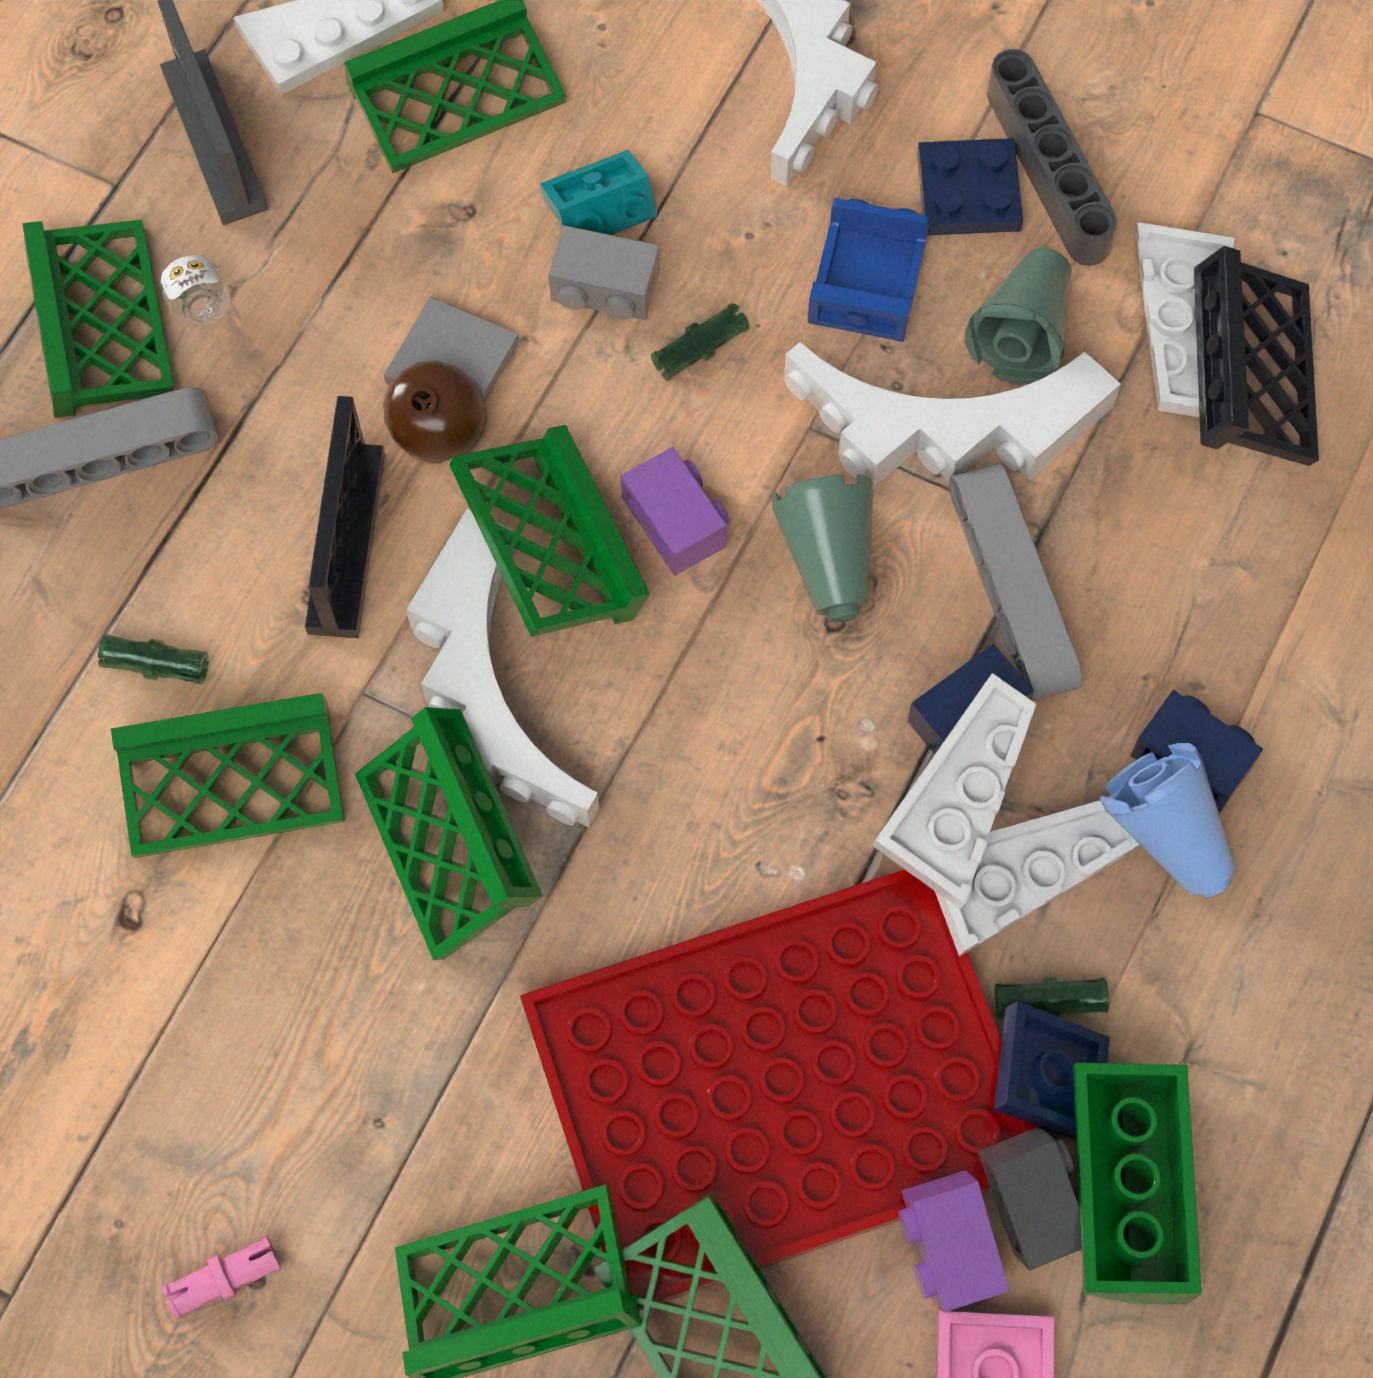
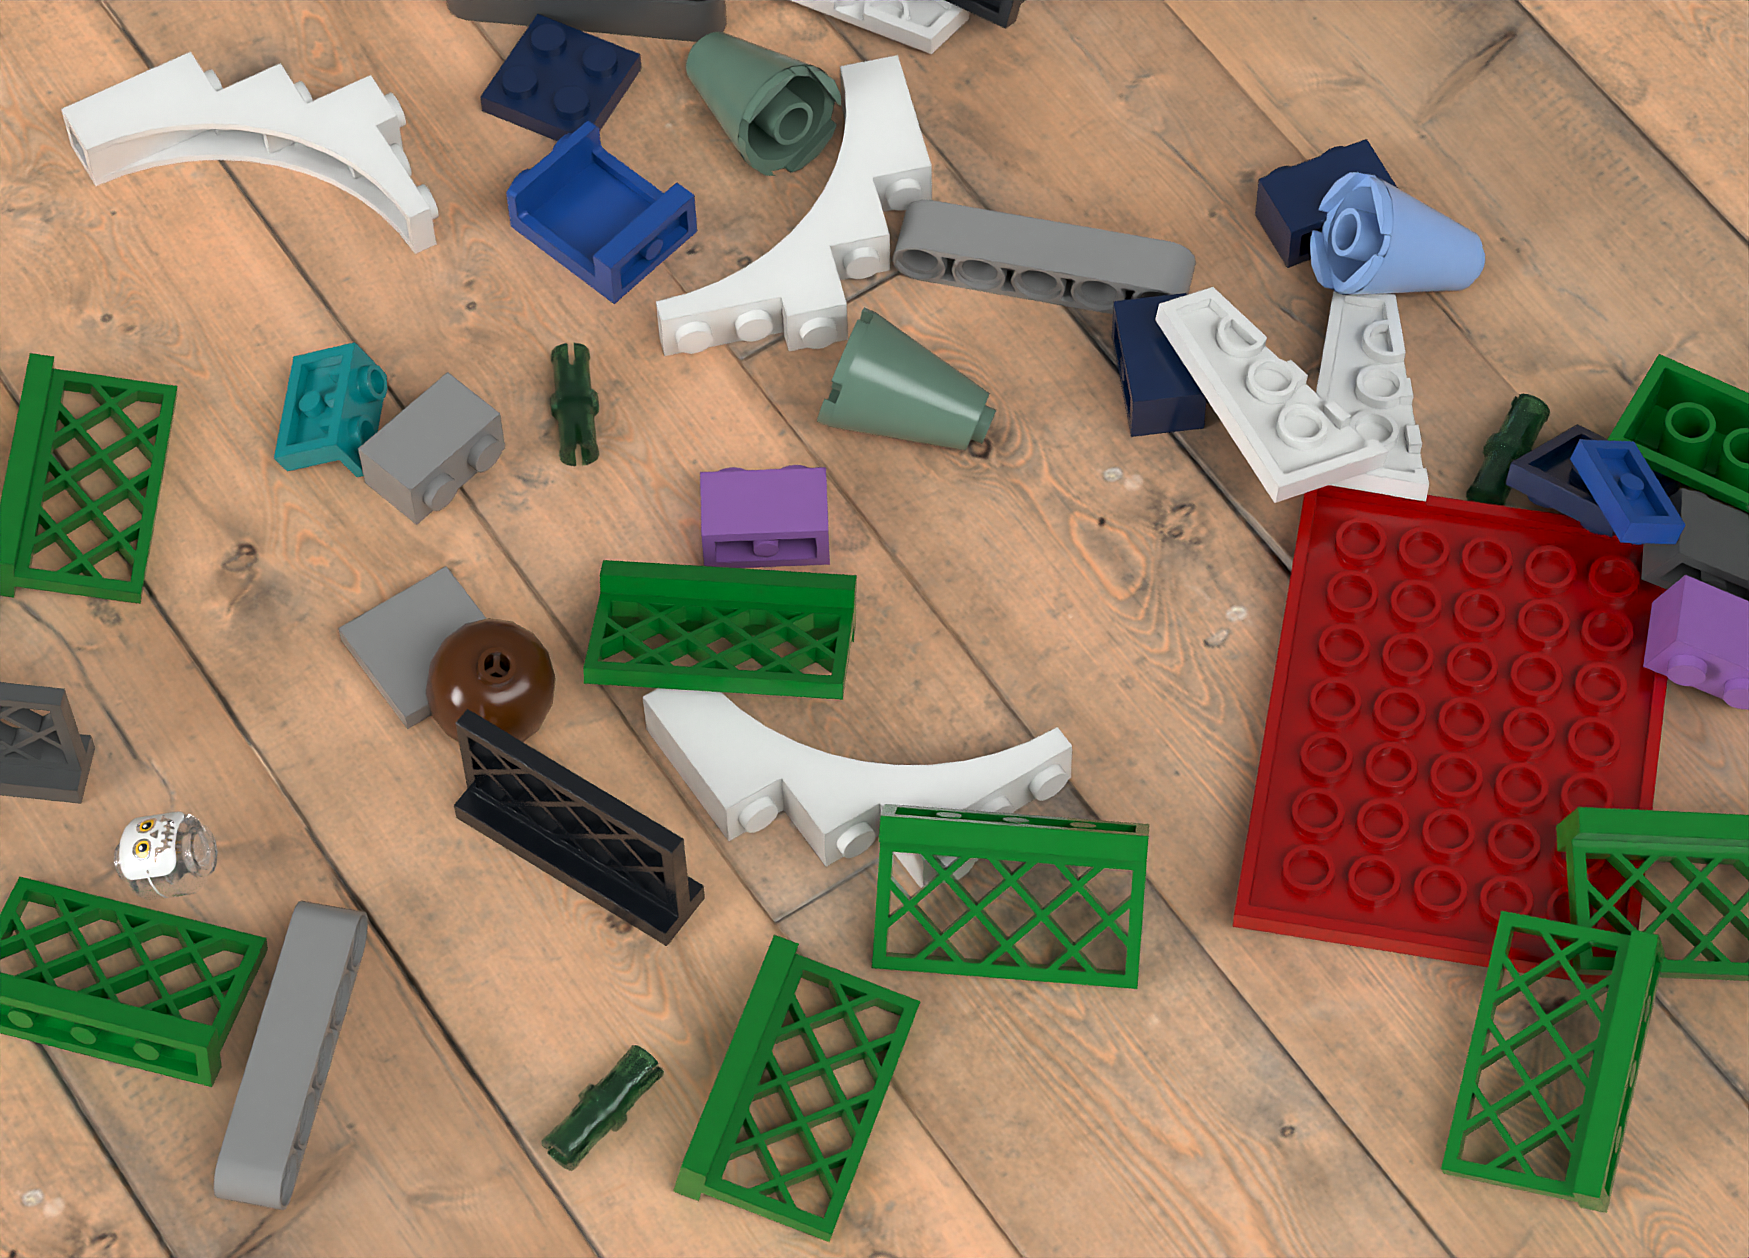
camera: 60 degrees left, 10 degrees down
none -> blue plate [1570,439,1685,545]

